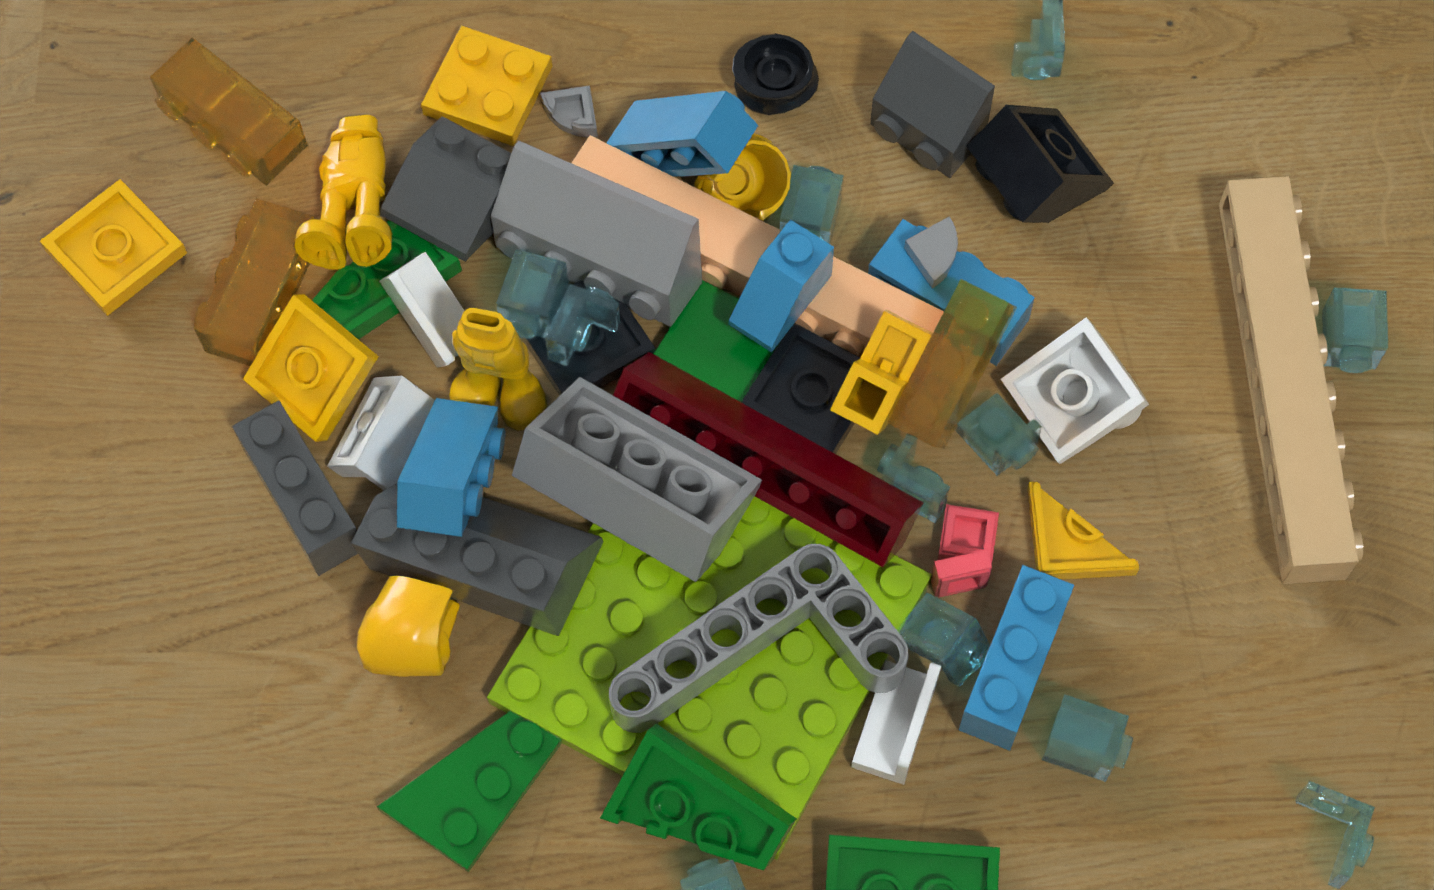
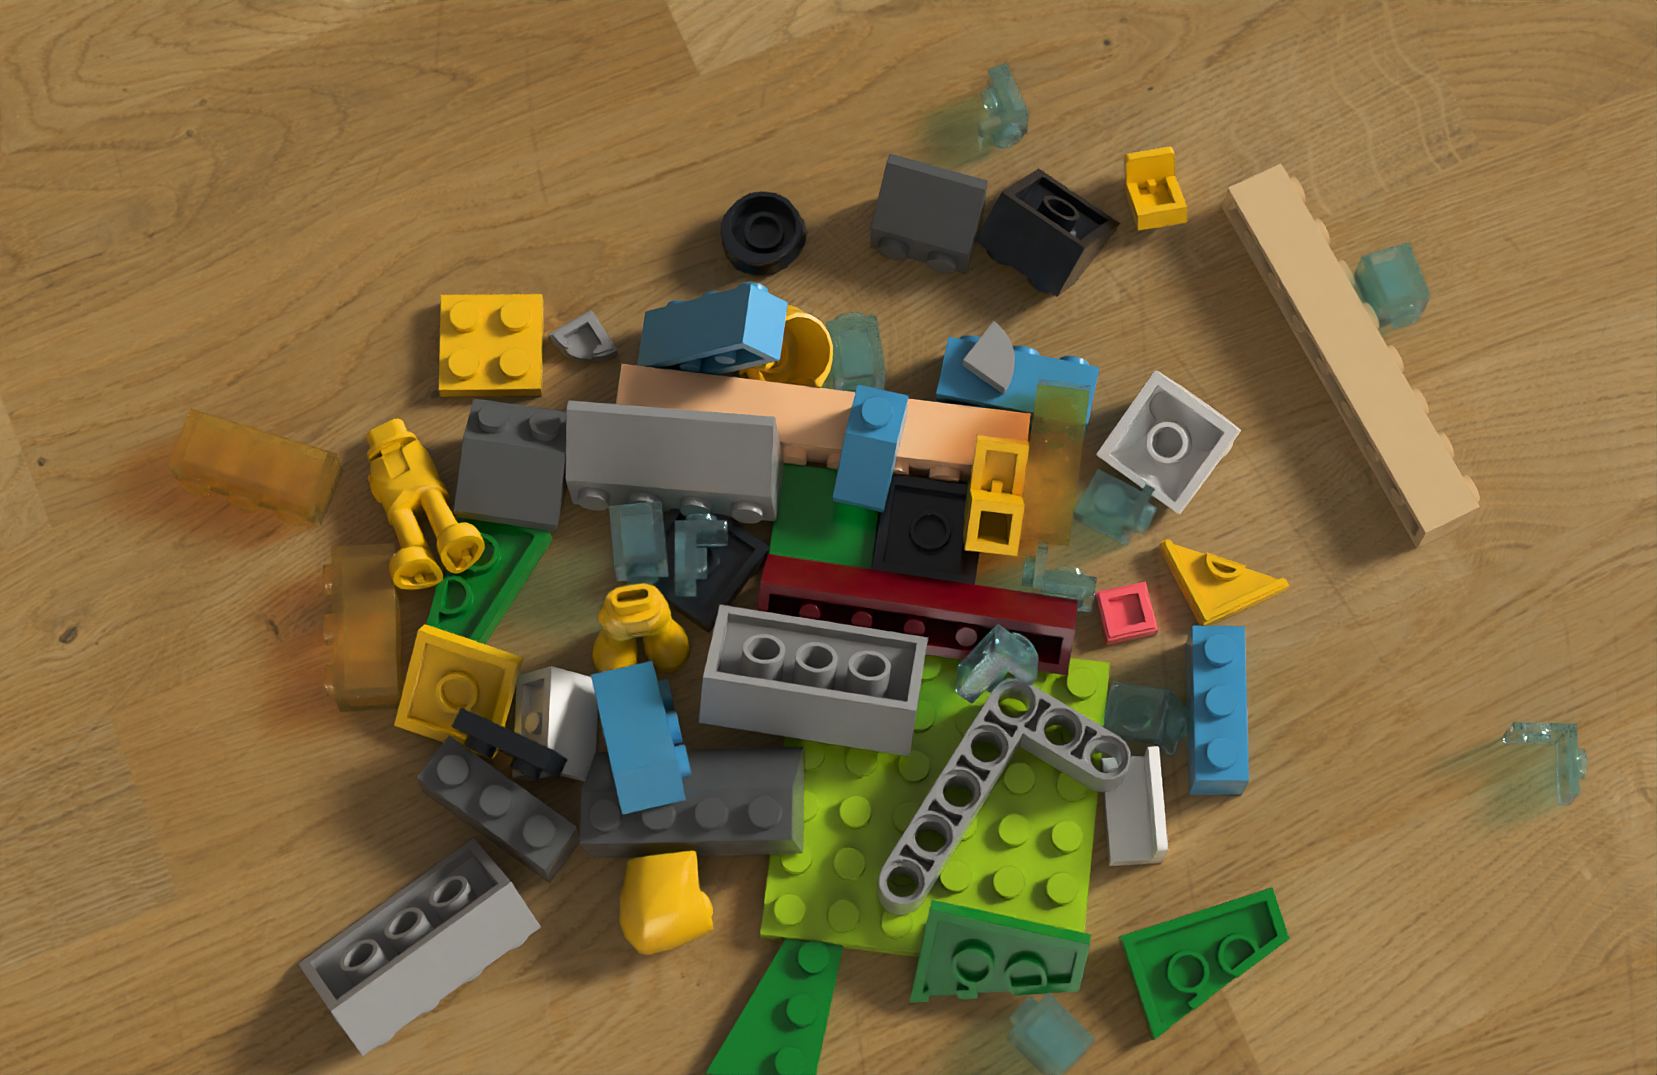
camera: 25 degrees left, 5 degrees up
yellow plate [40,179,187,316] -> none
white panel [379,252,464,368] -> none
coral tile [931,550,992,598] -> none
clear light blue brick [1042,694,1133,782] -> none
none -> light grey slope [298,838,541,1056]
none -> black plate [451,708,568,780]
none -> clear light blue bracket [955,624,1039,704]
none -> yellow bracket [1124,147,1187,231]

